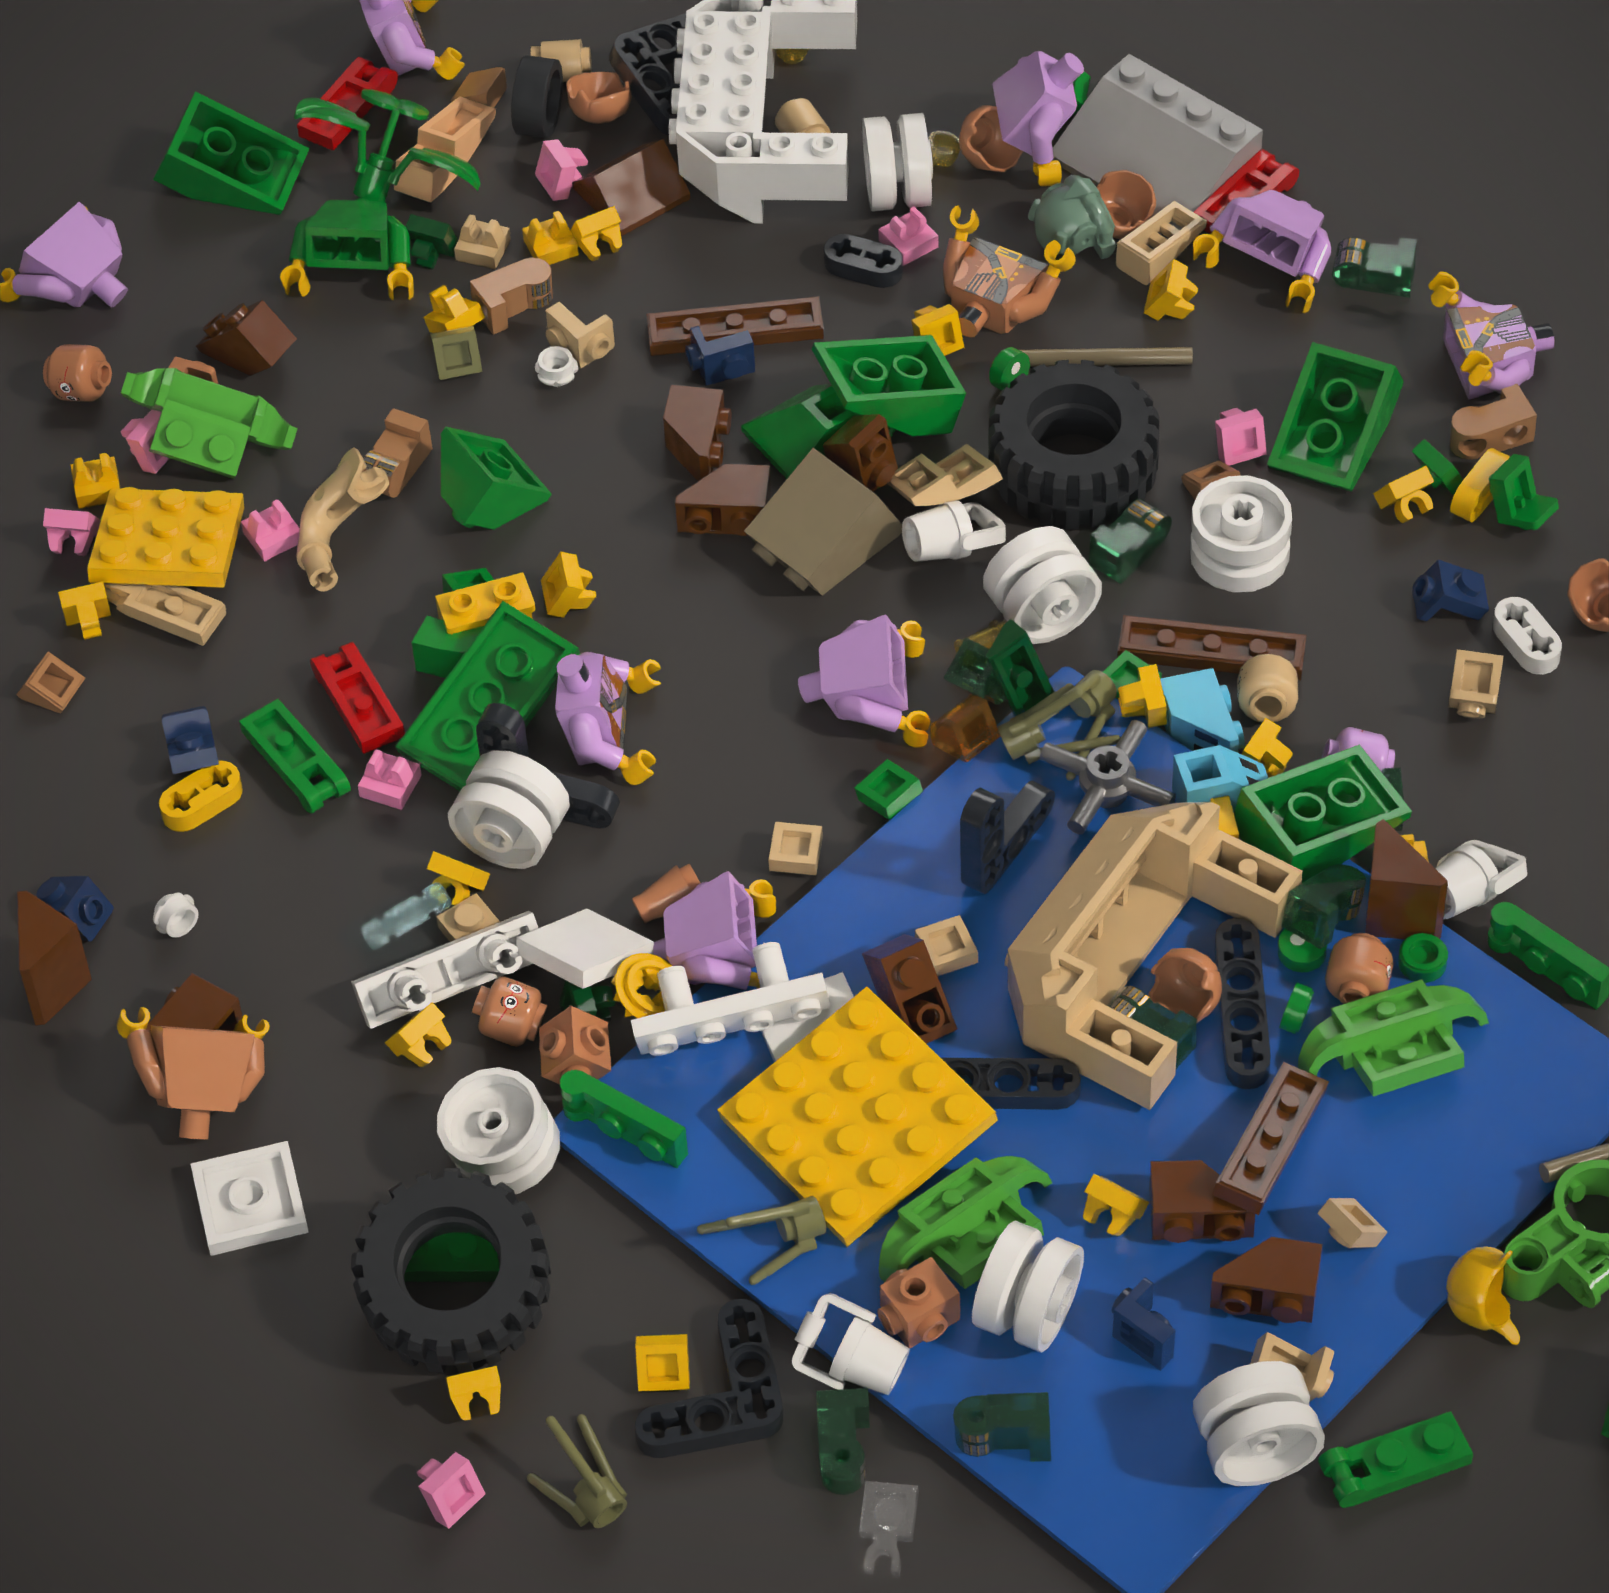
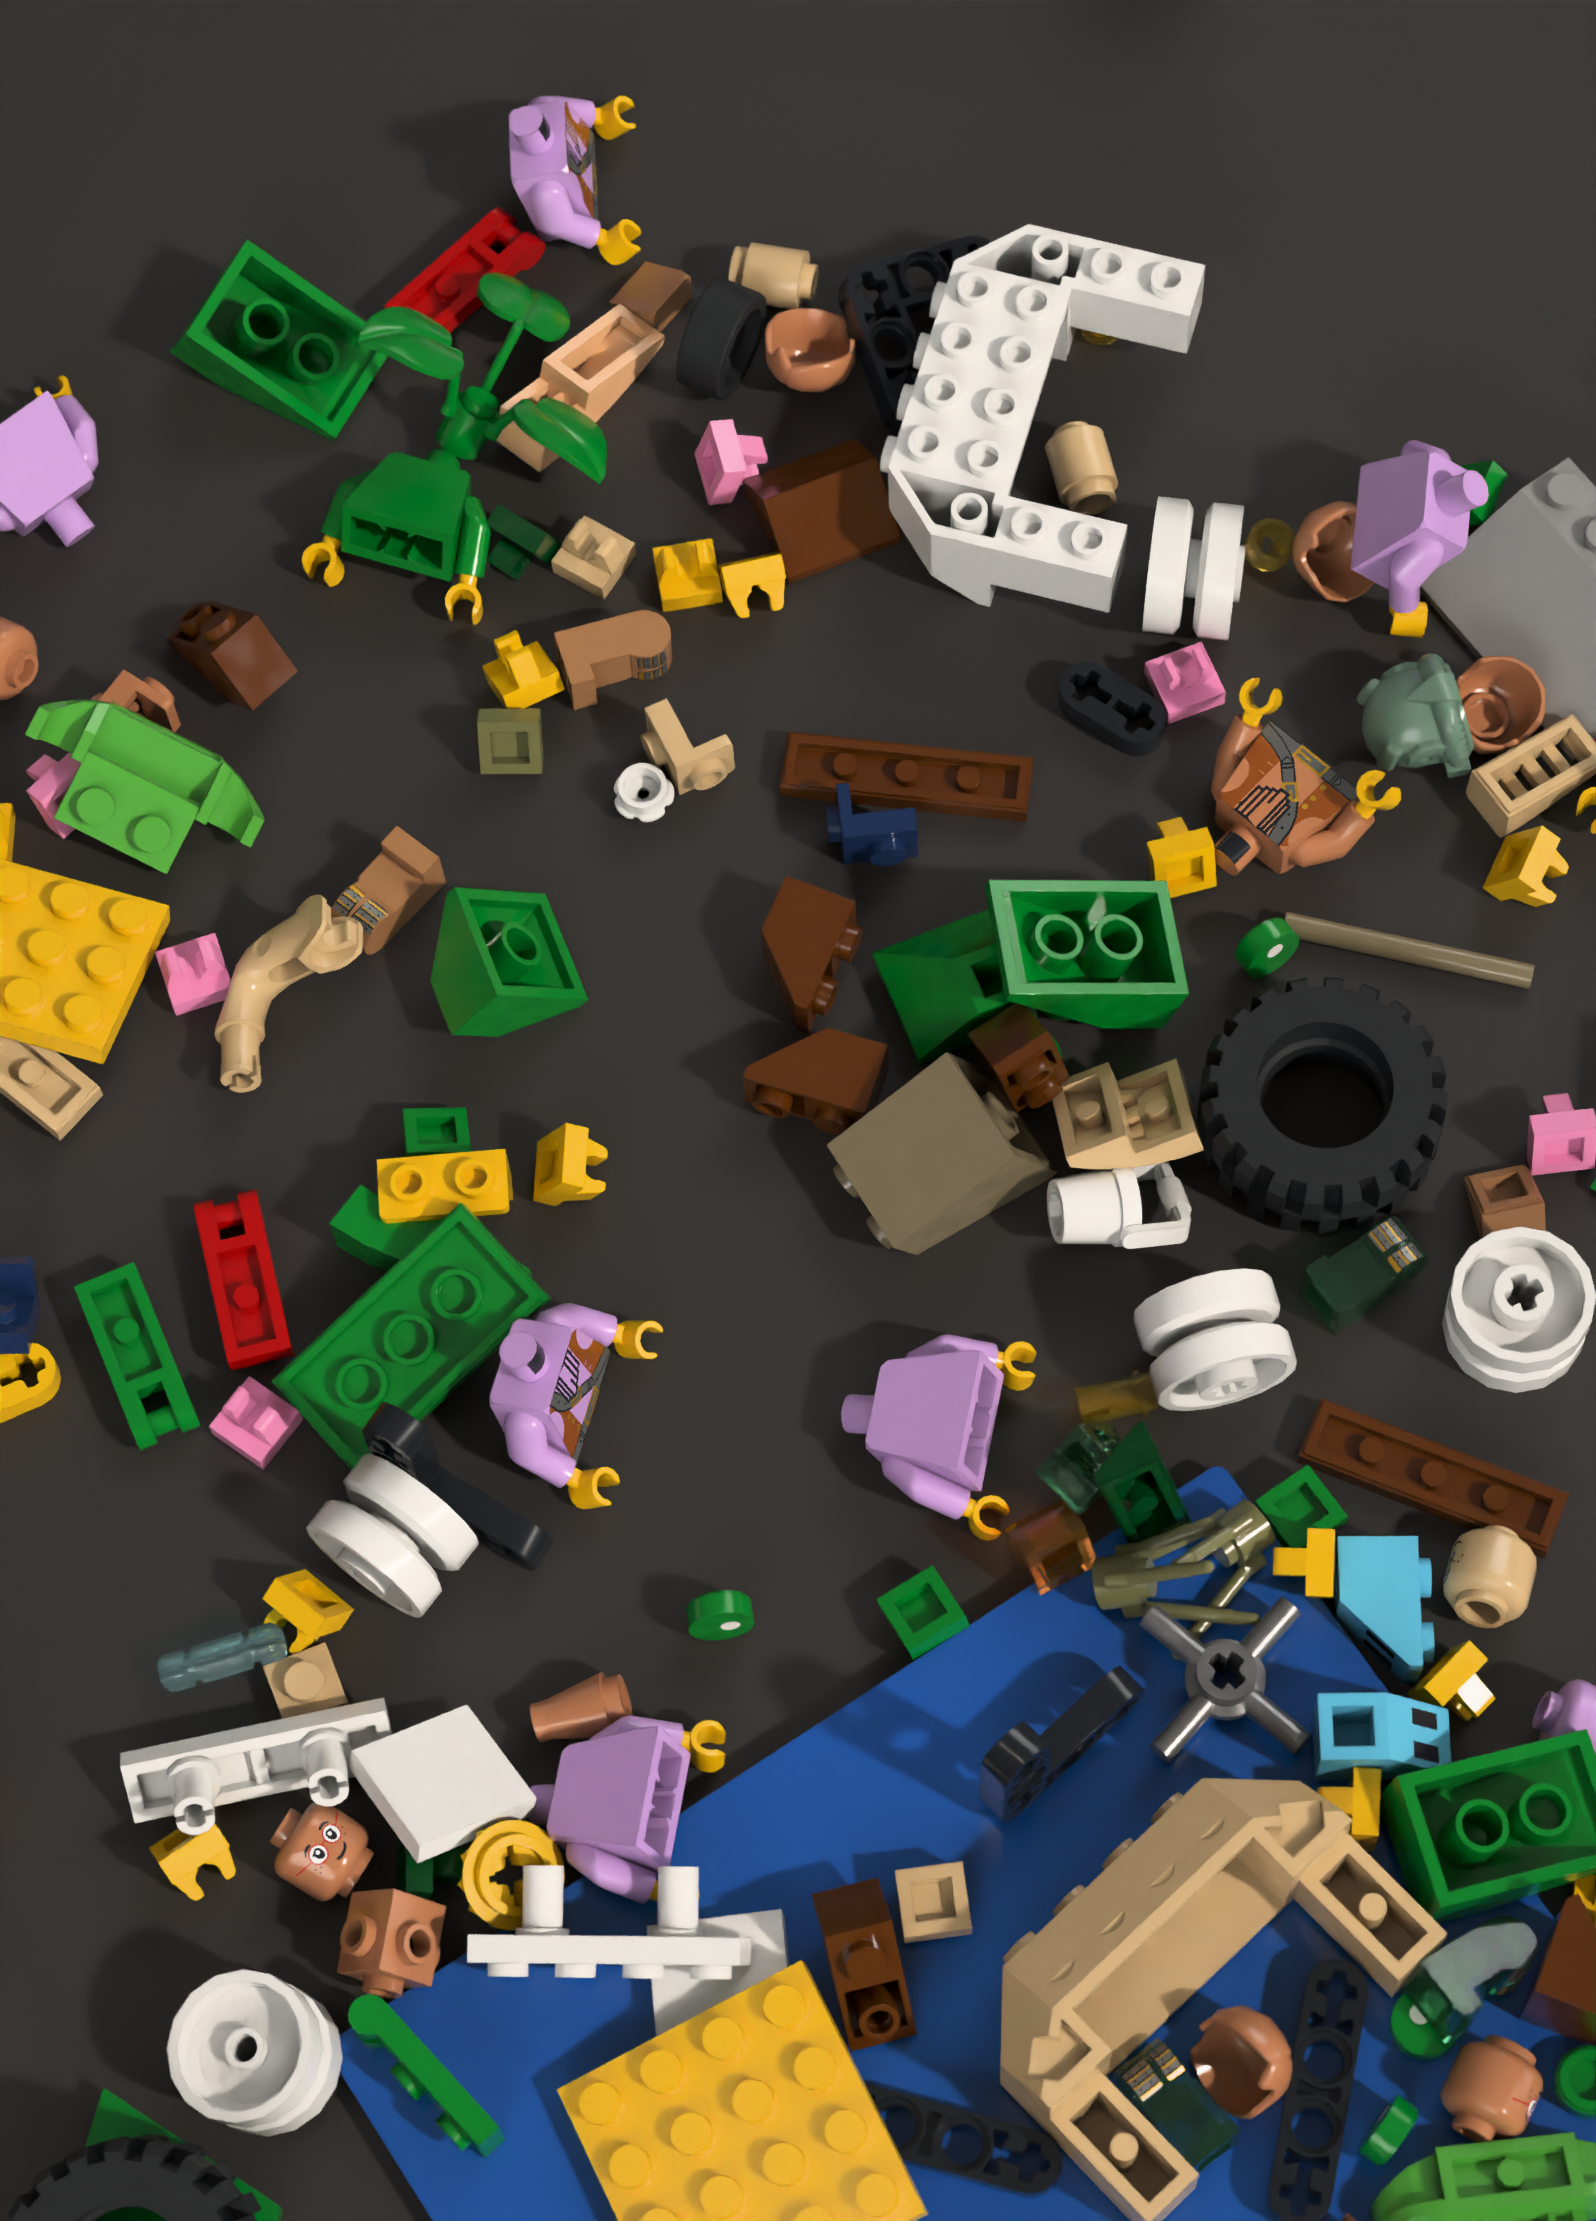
camera: 15 degrees right, 15 degrees up
tan plate [768,822,823,875] -> none
none -> green tile [686,1590,754,1641]

